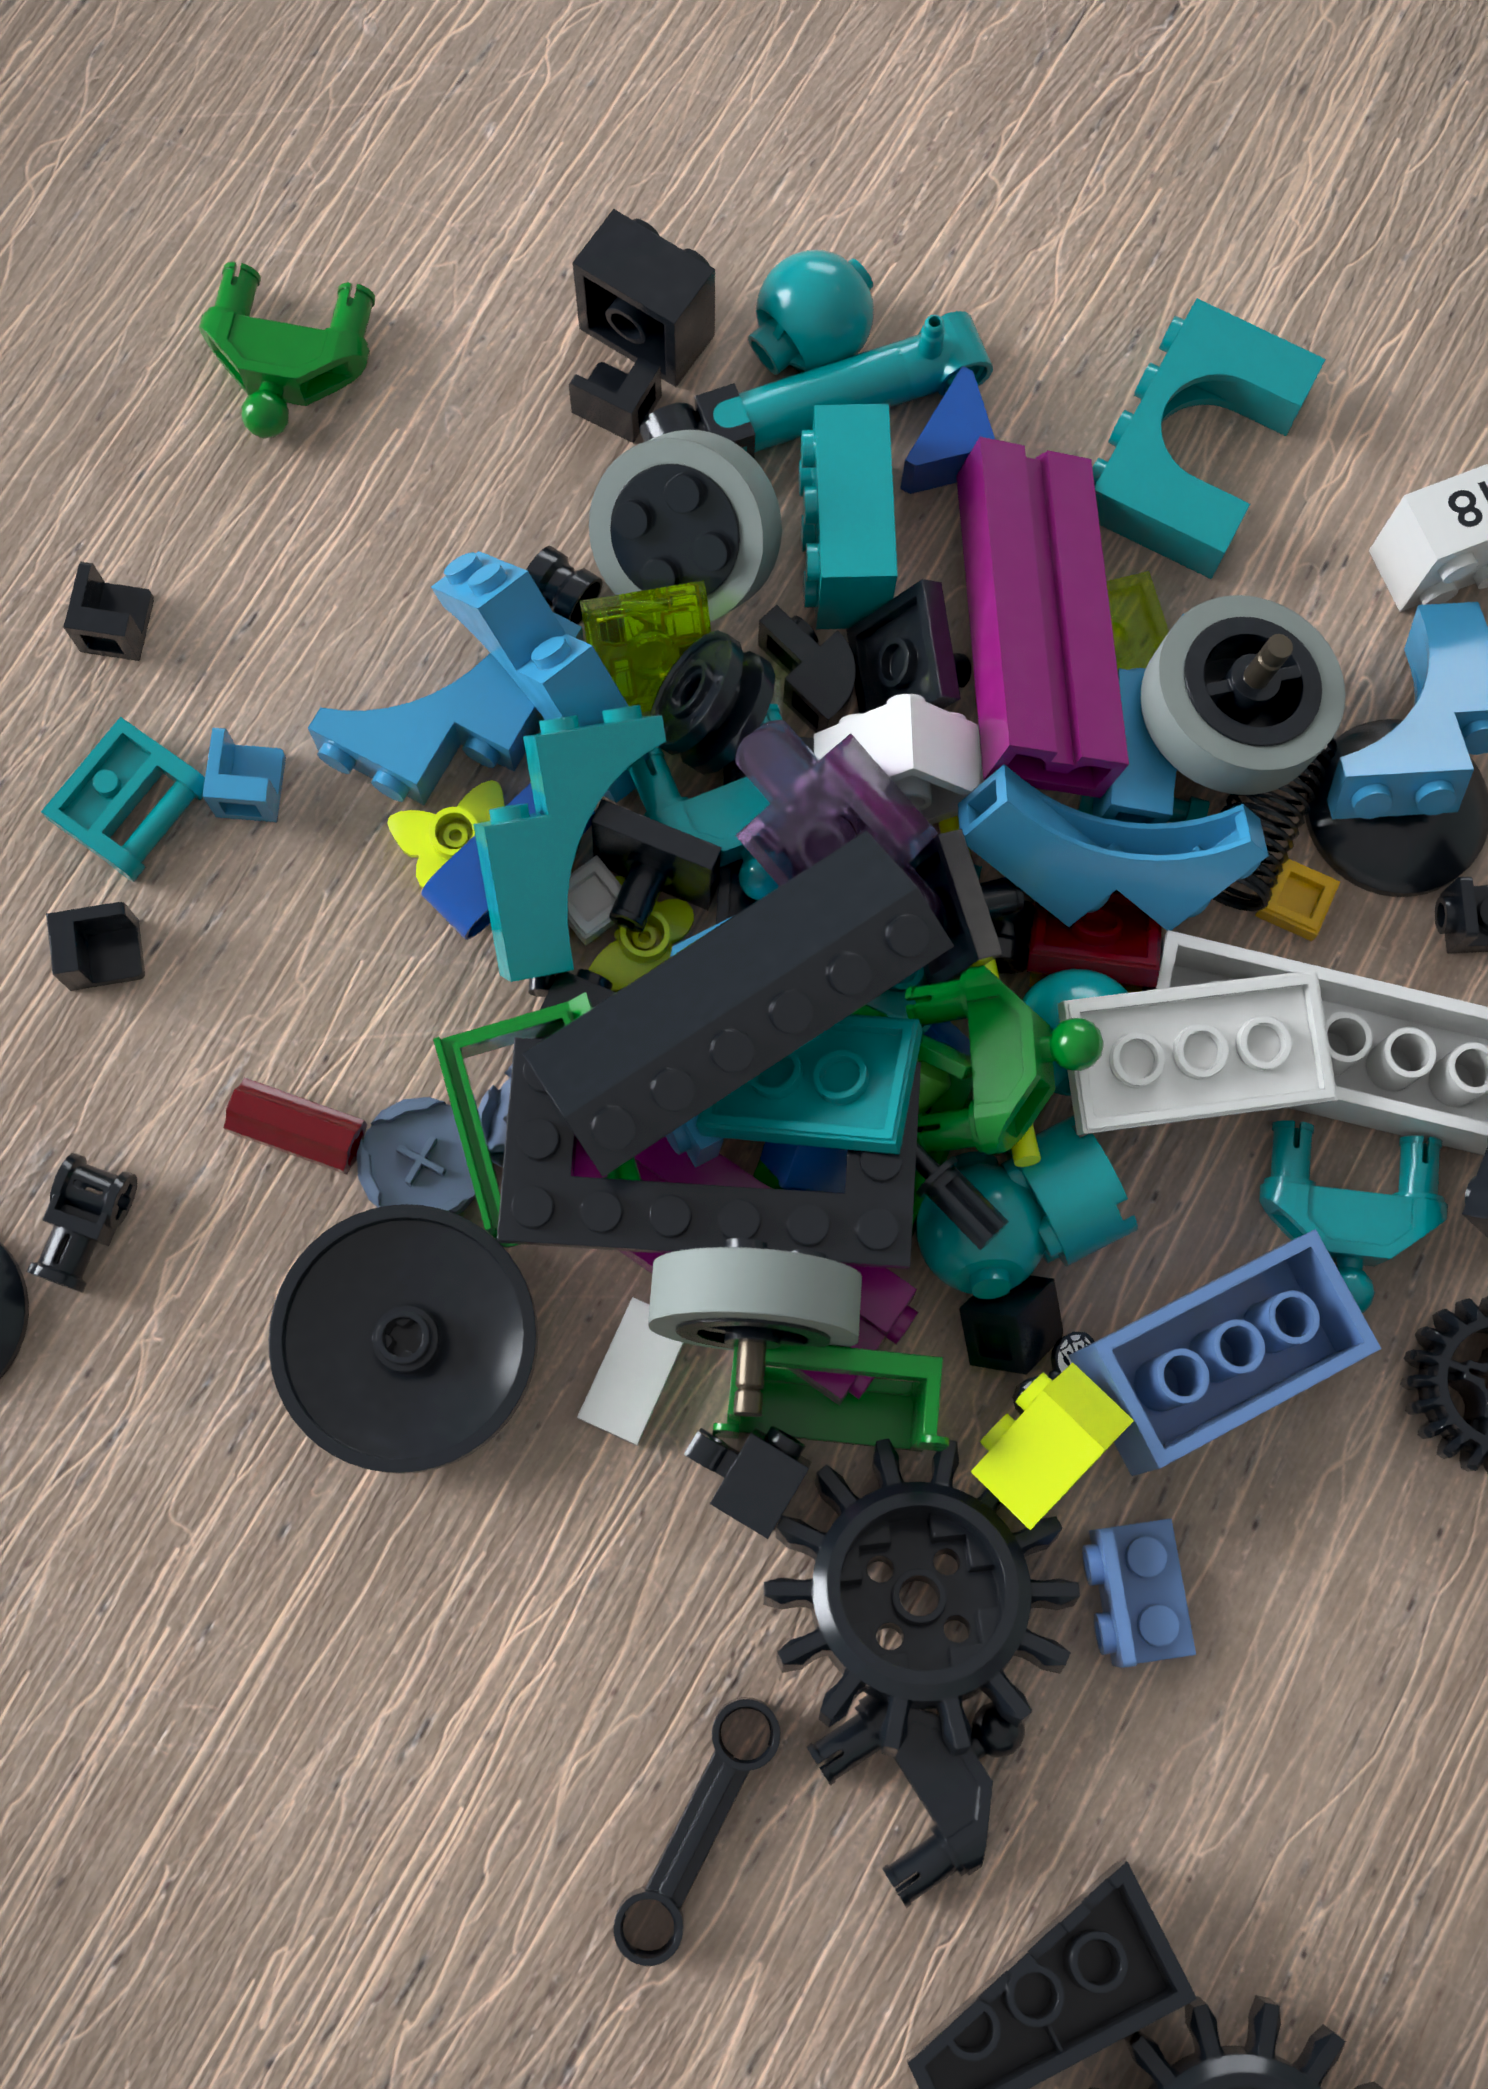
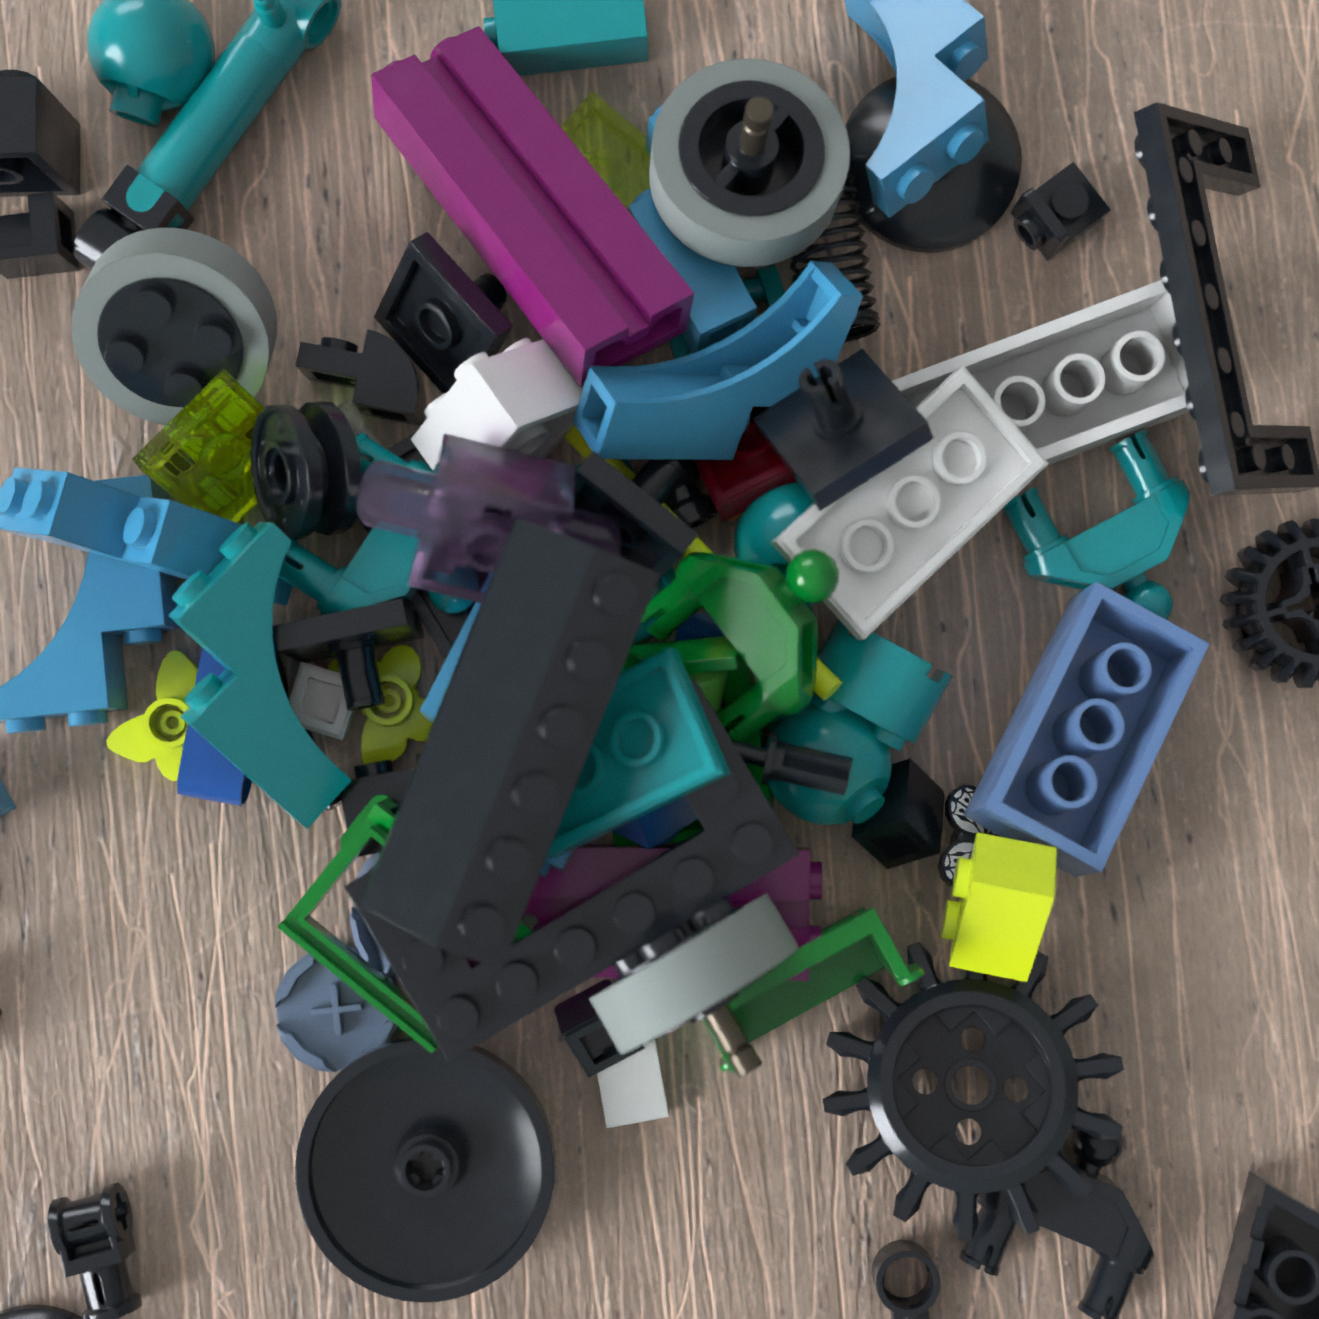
camera: 25 degrees left, 10 degrees up
dark red axle [223,1077,367,1175] -> none
black wheel [526,545,603,625] -> none
black brick [684,1426,812,1539] -> none
teal brick [799,404,898,630] -> none
blue slope [900,366,995,494] -> none
medium blue bracket [1082,1518,1196,1668] -> none
yellow tile [1255,859,1340,941] -> none
none -> black slope [554,979,645,1078]
none -> black tile [753,349,934,511]

